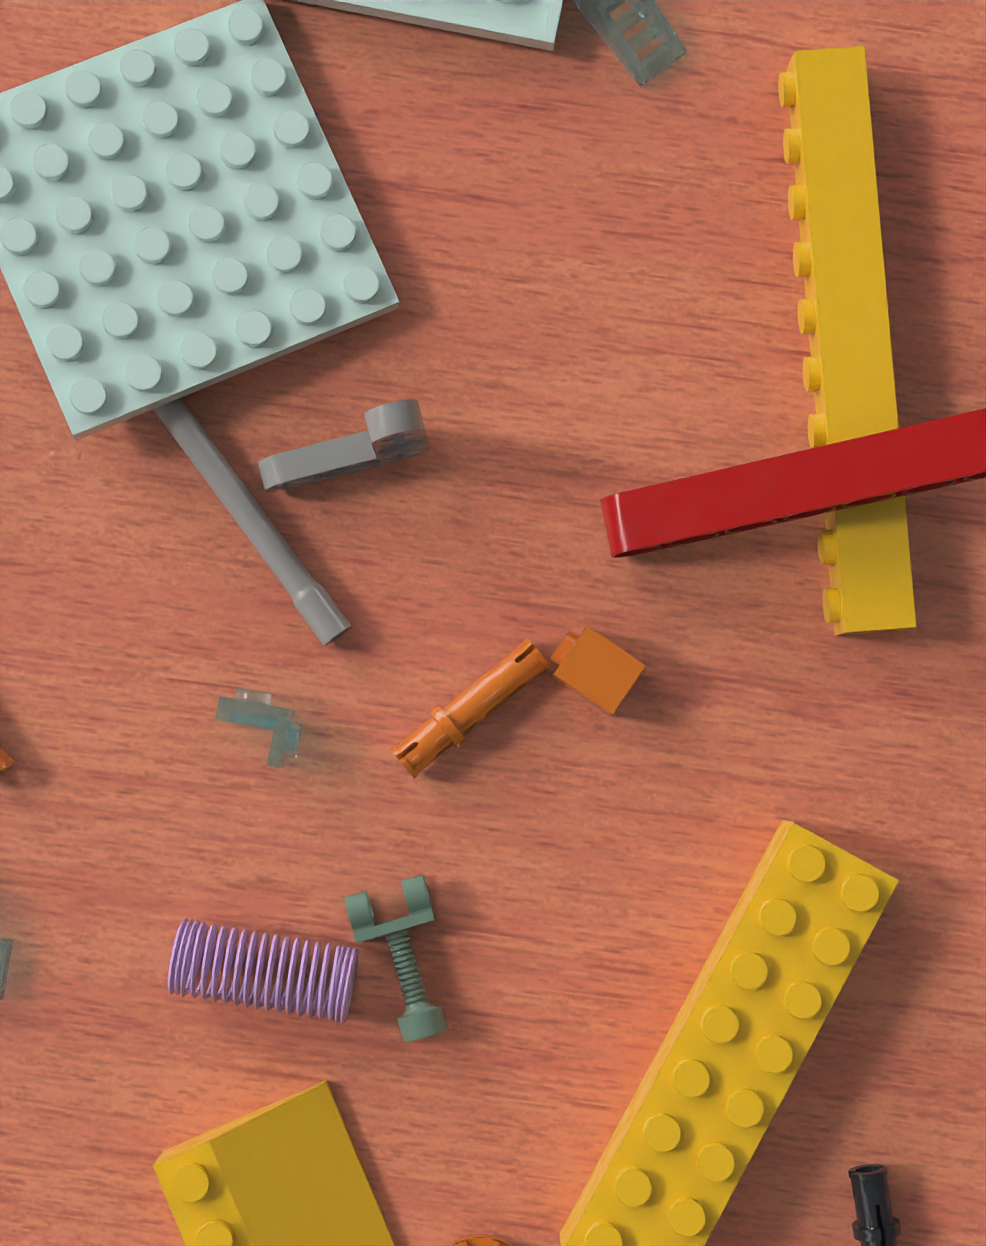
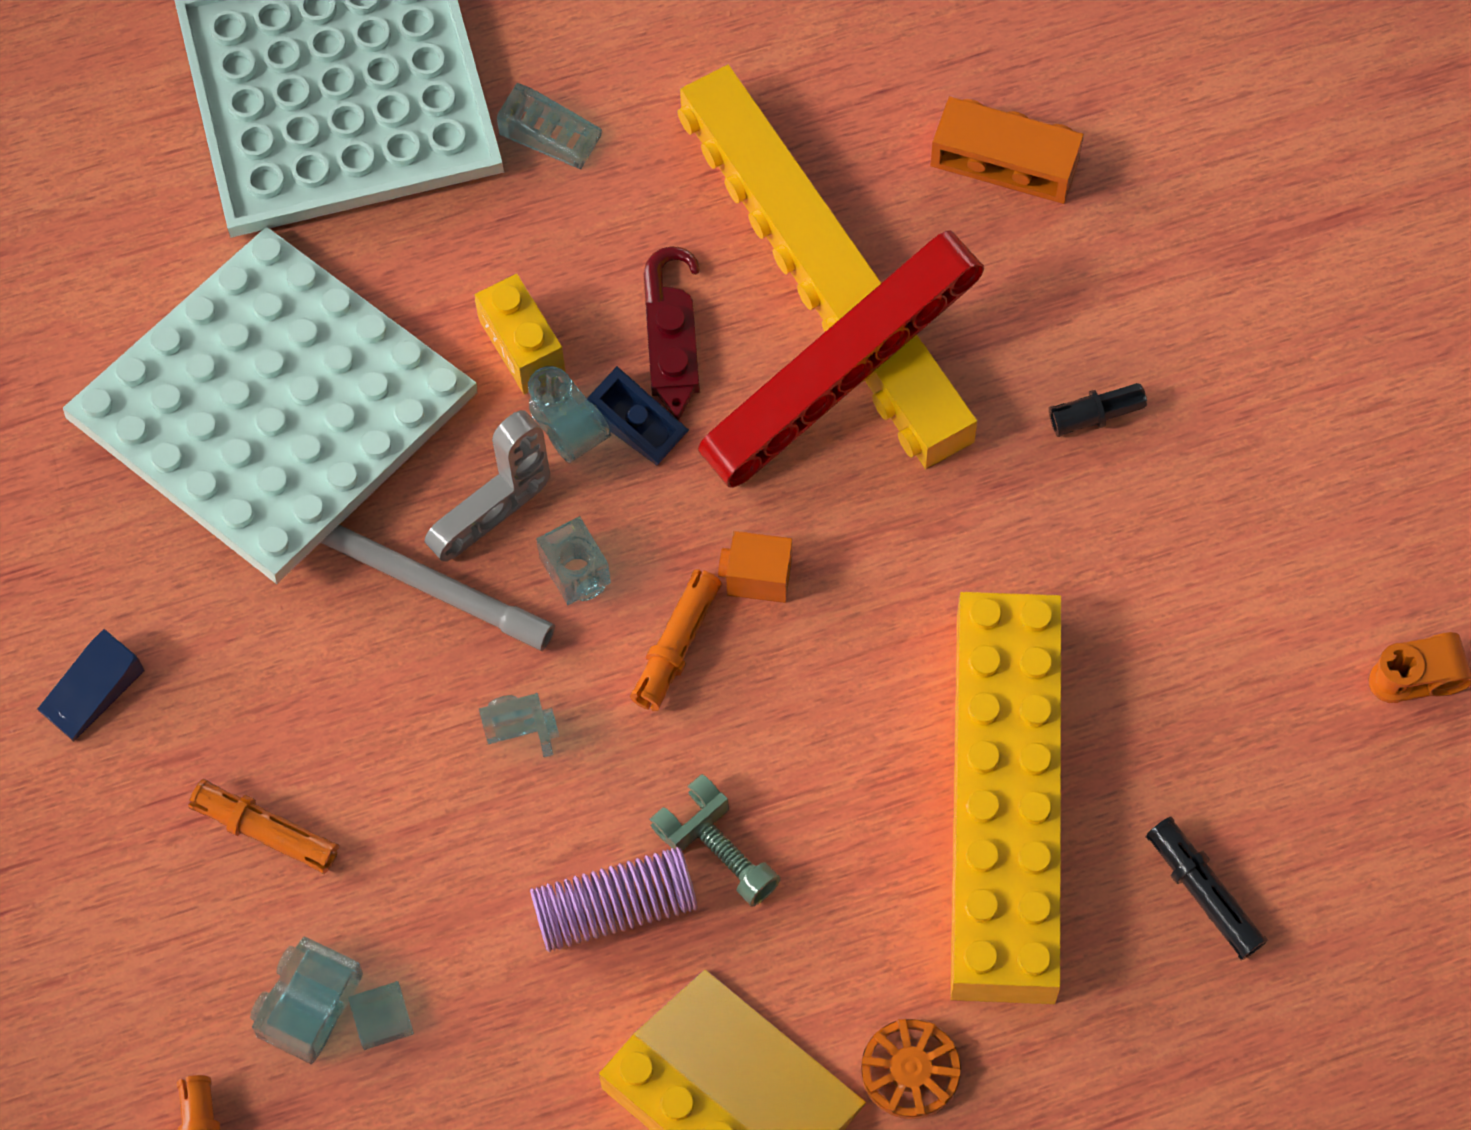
camera: 20 degrees left, 20 degrees down
none -> yellow brick [474,273,566,395]
none -> clear light blue piece [528,366,611,463]
none -> clear light blue brick [536,516,611,605]
none -> dark blue slope [581,366,689,465]
none -> dark red plate [643,246,700,420]

